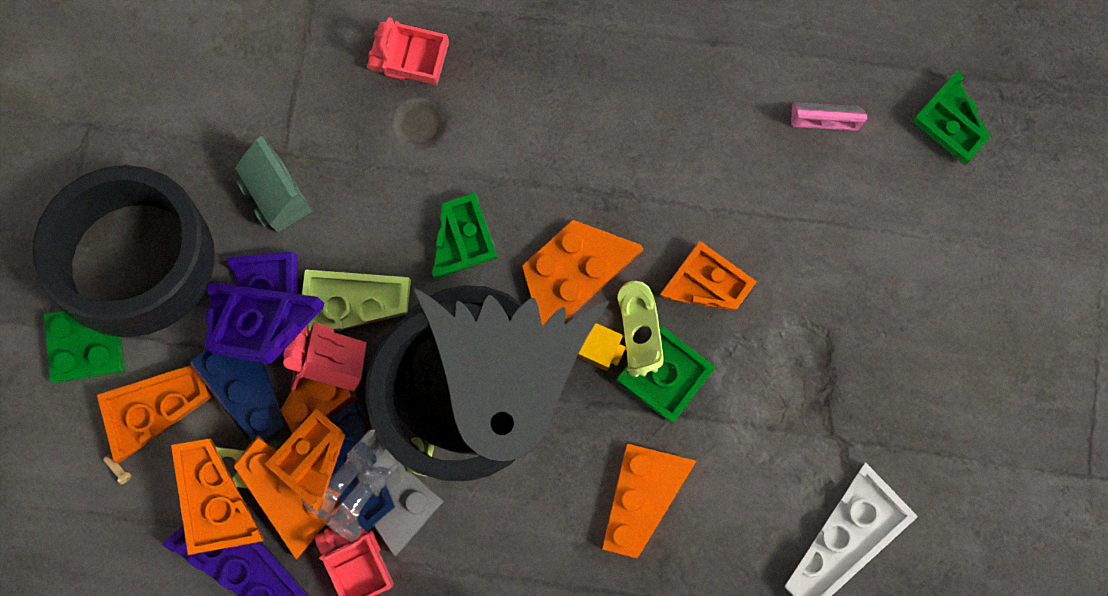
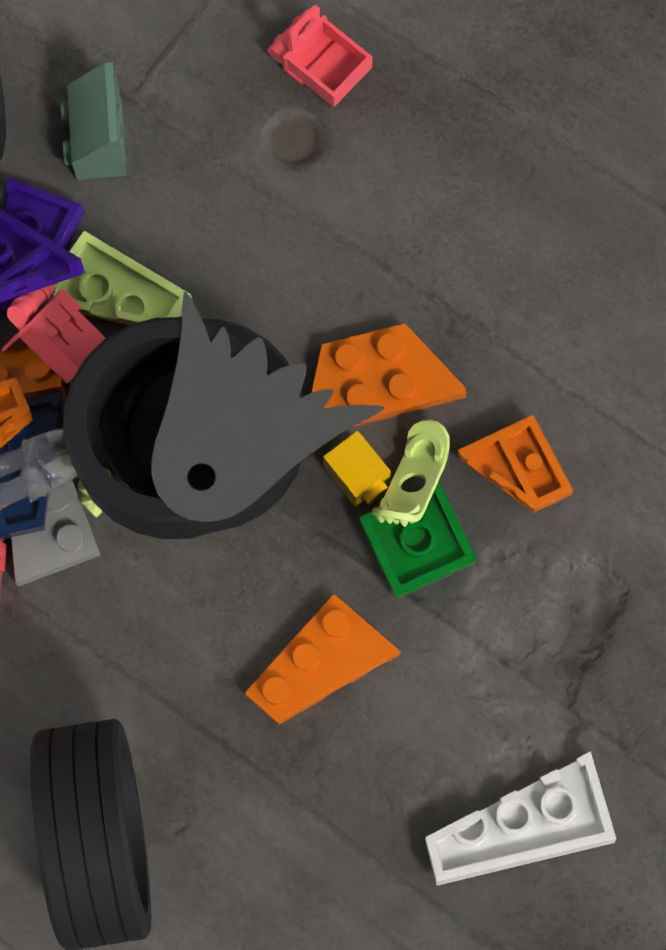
camera: 25 degrees right, 5 degrees down
green wing [432,192,498,280] -> none

